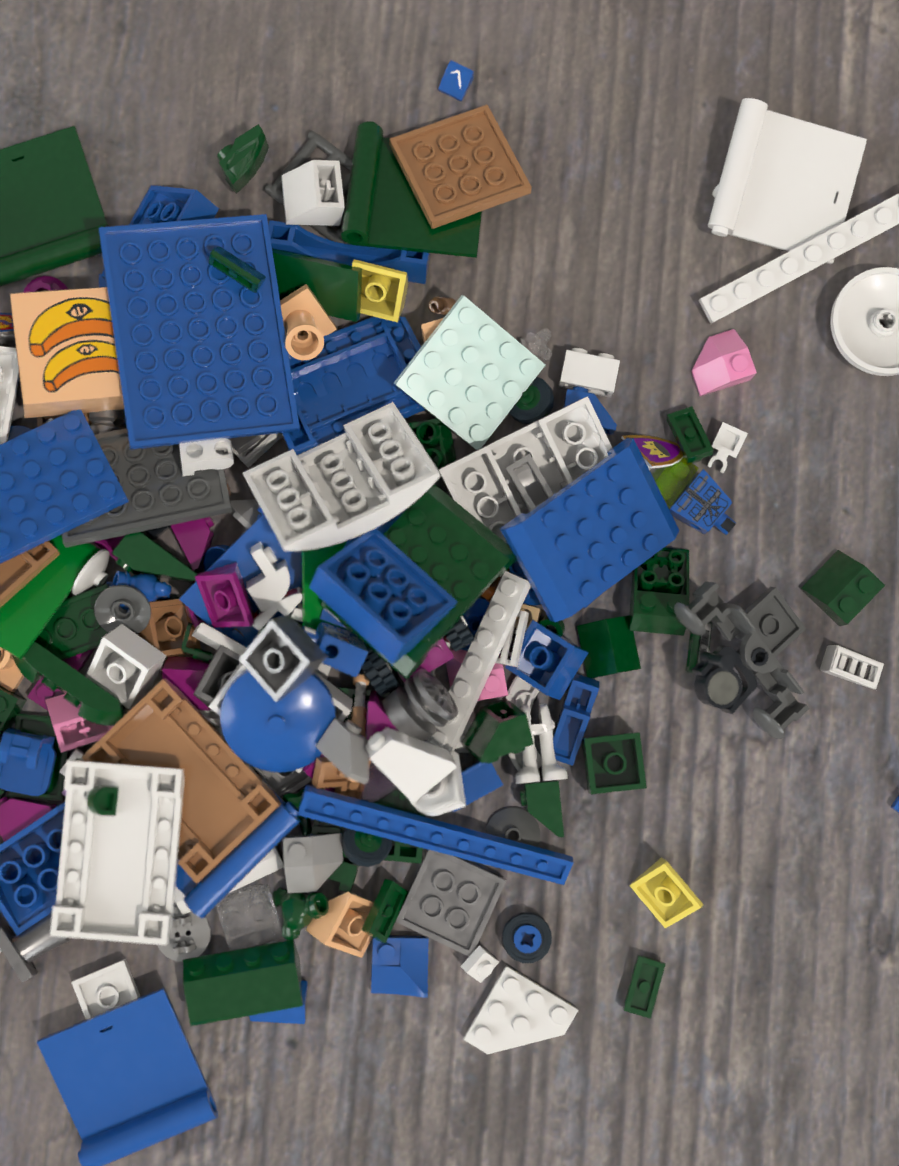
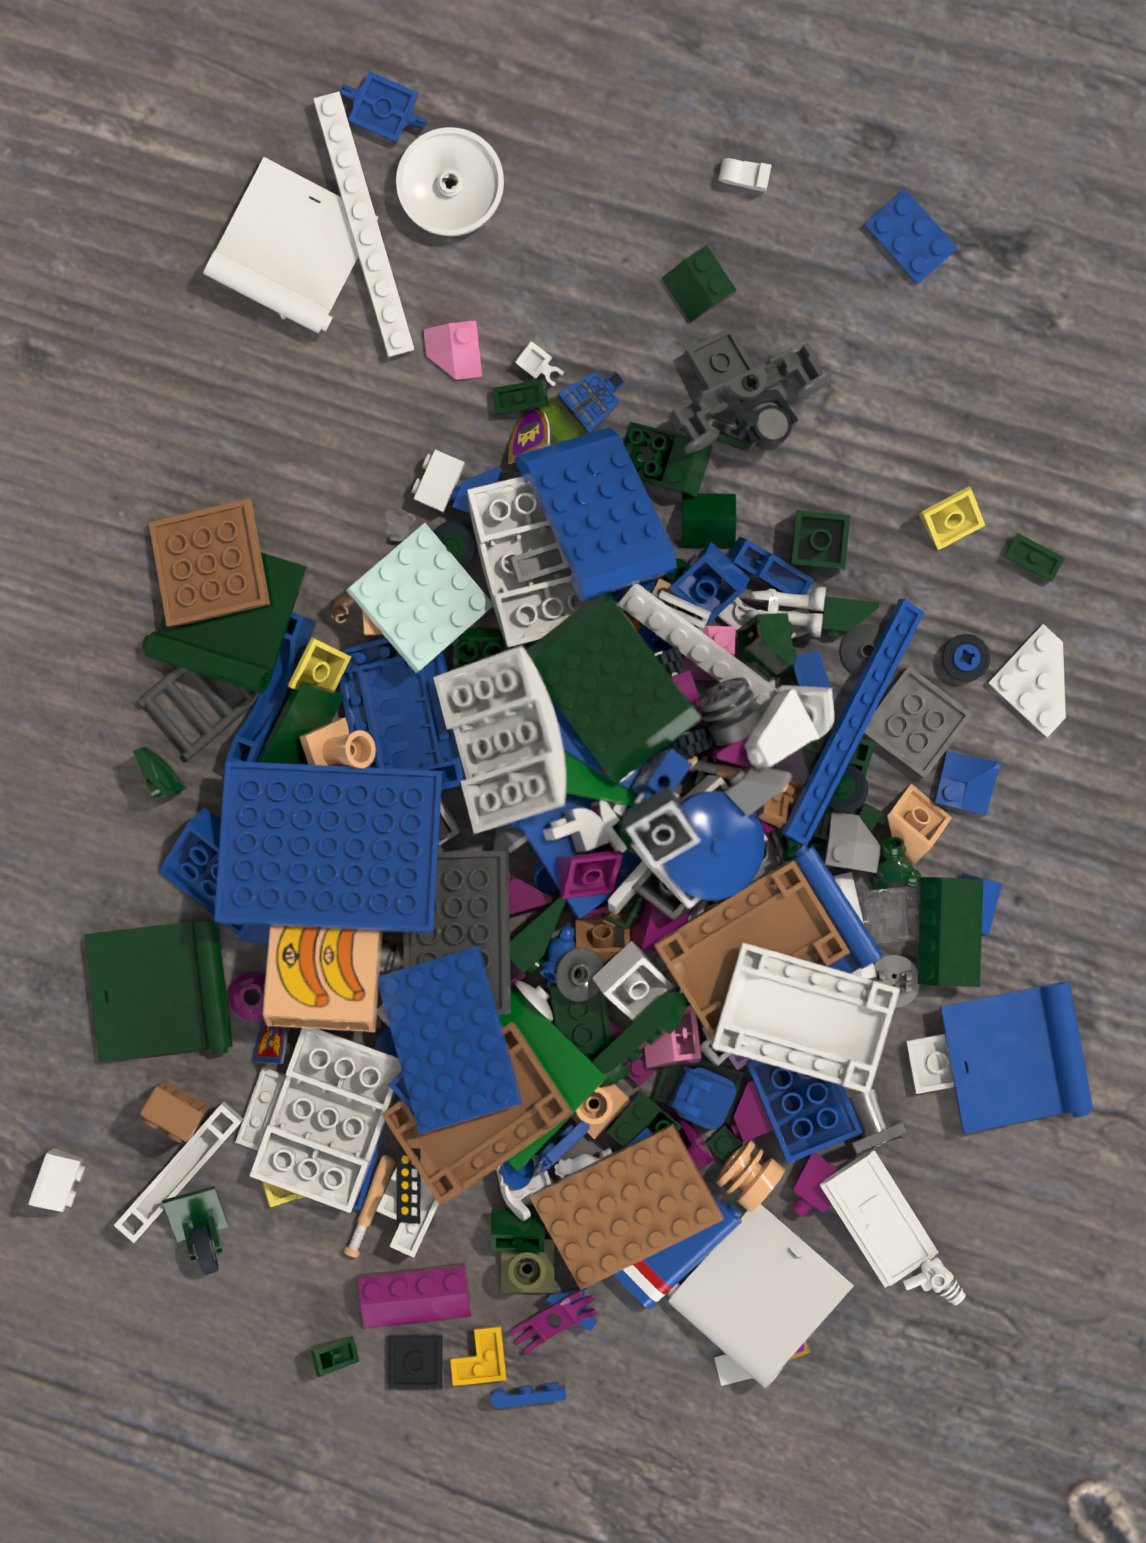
camera: 75 degrees left, 5 degrees up
dark green tile [87,786,119,816] -> none
white leg [179,438,234,476] -> none
dark green slope [209,246,266,293] -> none
white slope [281,160,345,226] -> none
blue slope [309,528,457,664] -> none
dark green plate [361,879,409,944] -> none
blue slope [438,60,474,102] -> none
white plate [461,945,499,983] -> none
white slope [820,645,884,689] -> none

